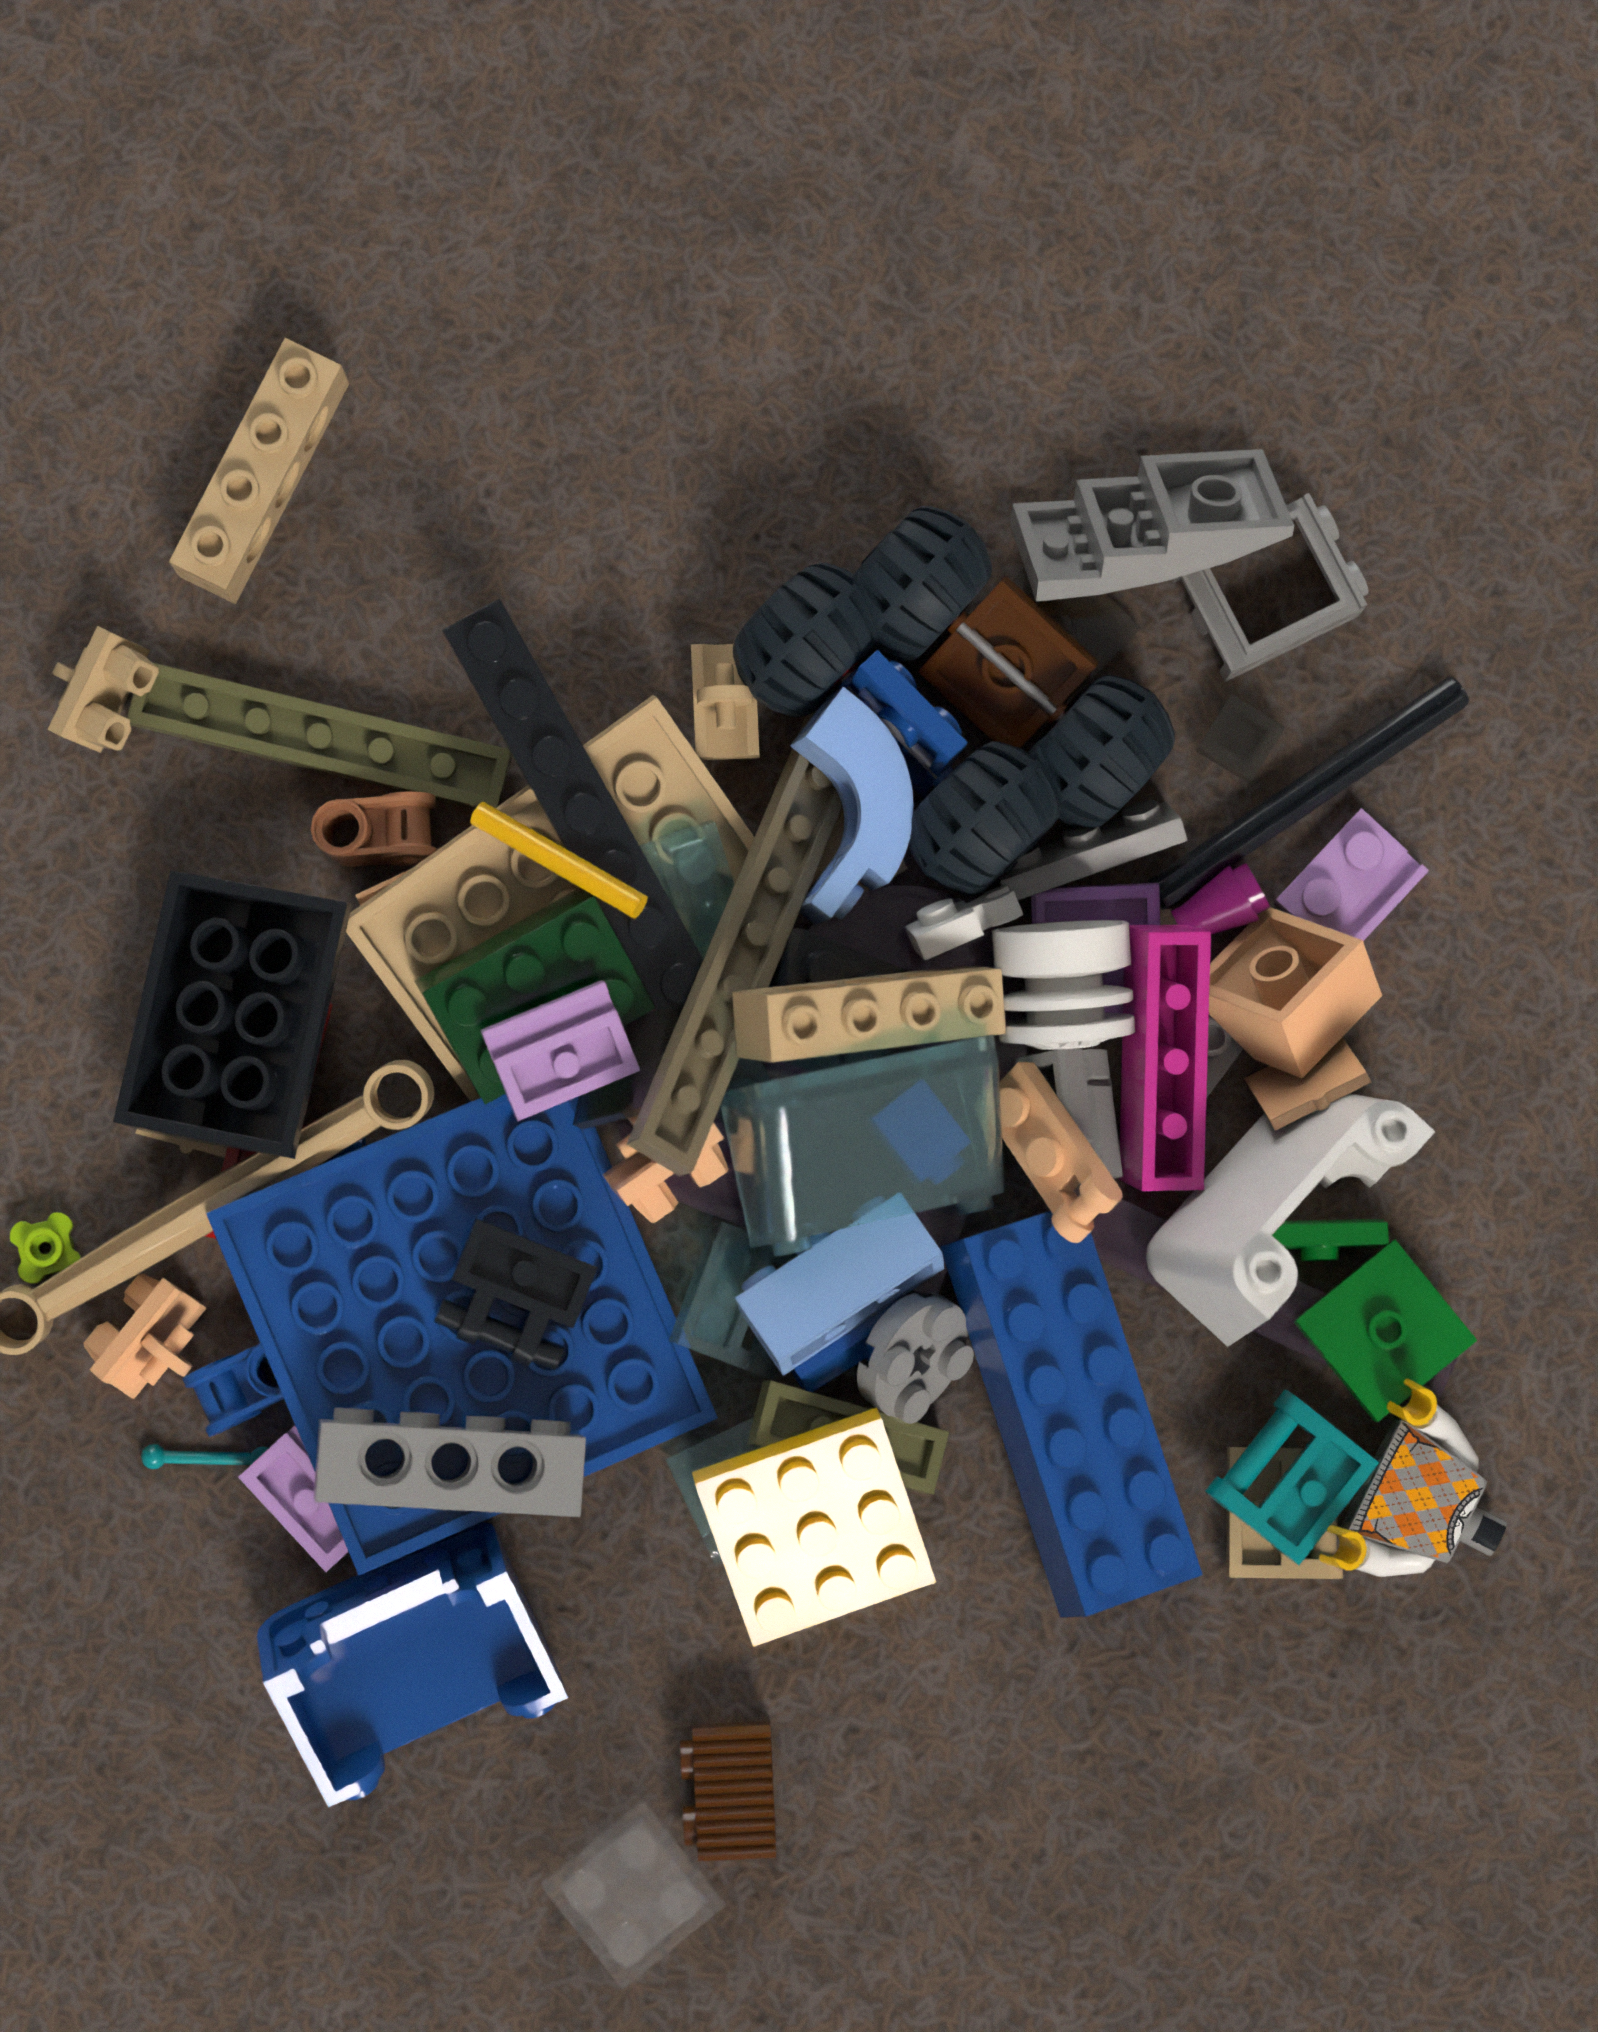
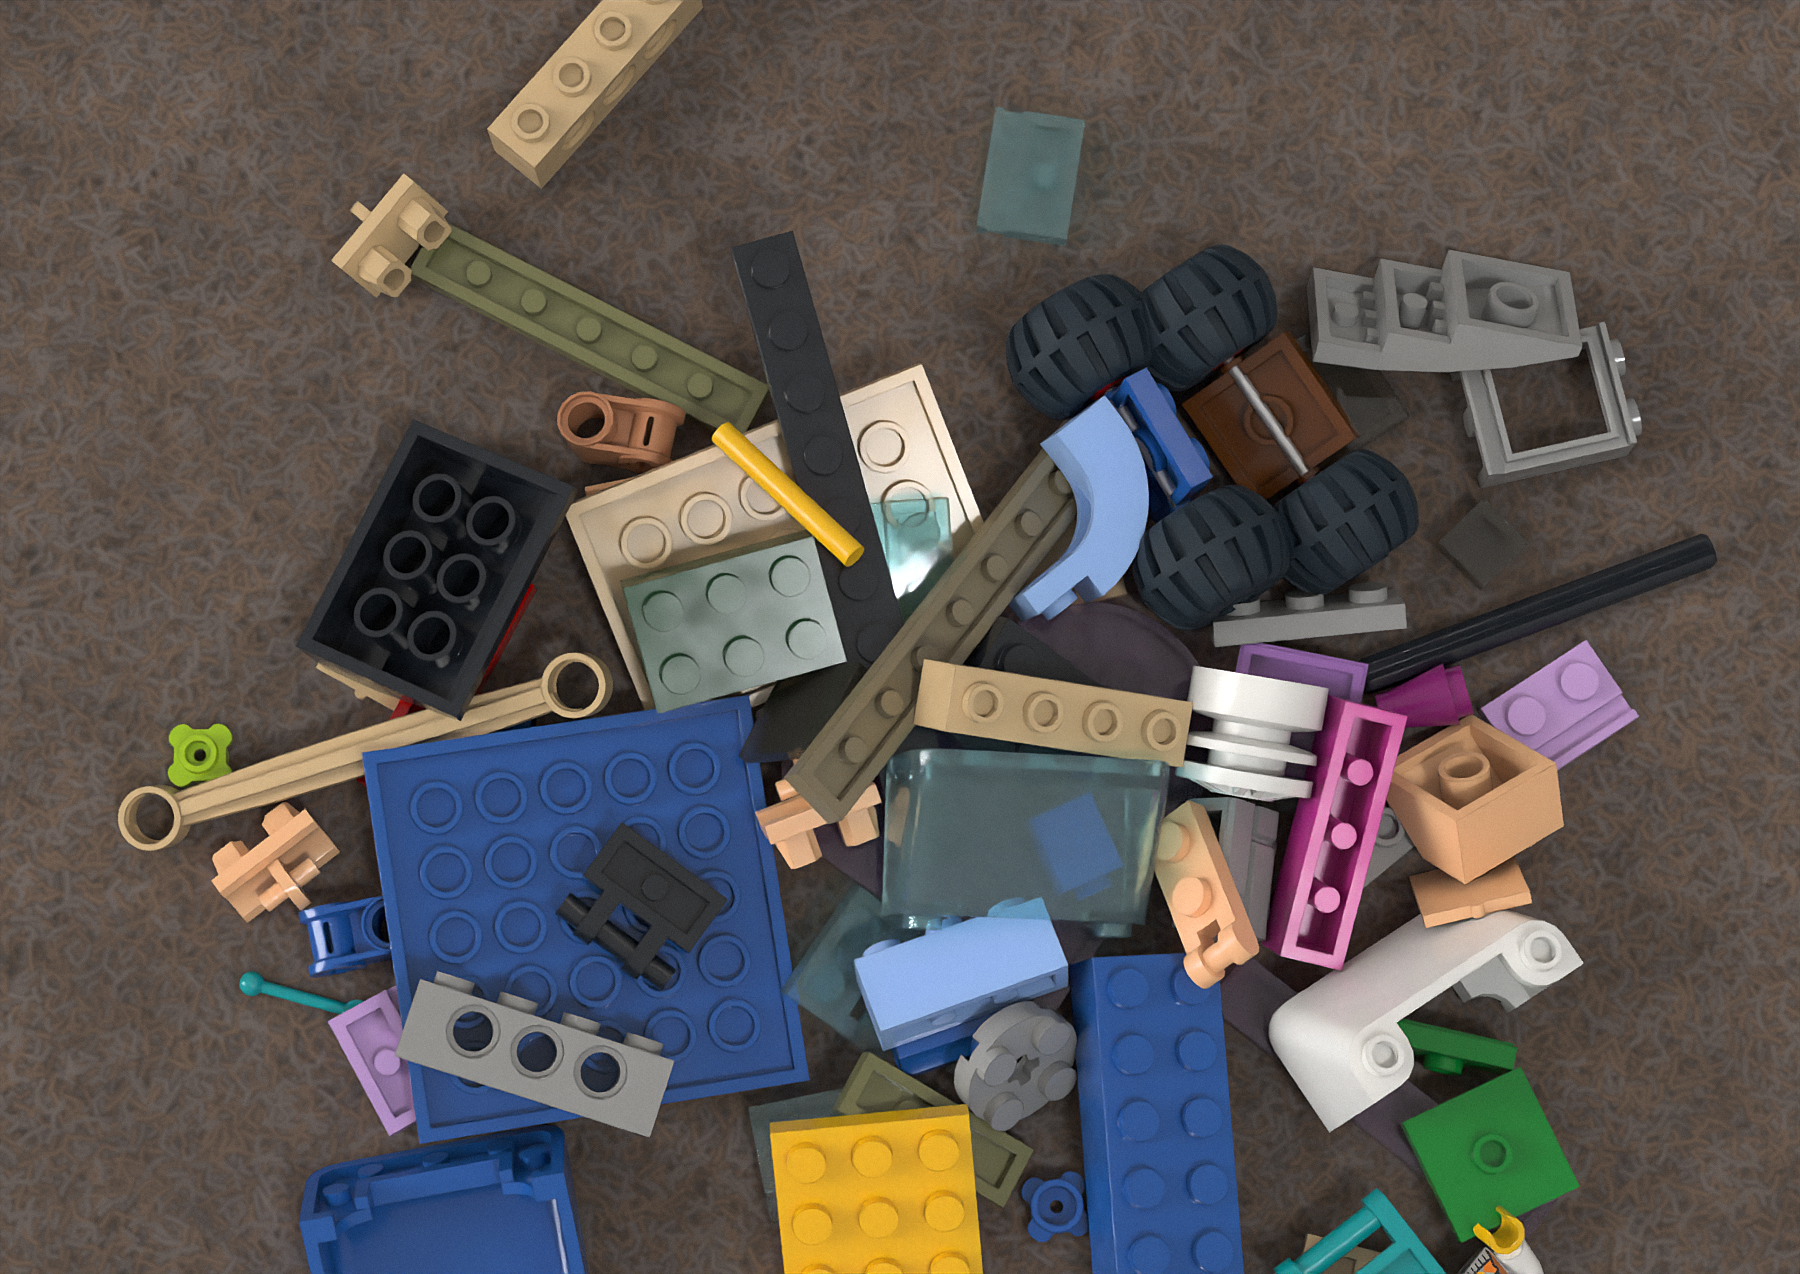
camera: 20 degrees right, 5 degrees down
lavender plate [480,980,640,1121] -> none
tan hips [691,644,760,761] -> none
white plate [904,885,1023,960] -> none
none -> clear light blue plate [976,107,1085,246]
none -> blue plate [1021,1171,1089,1242]

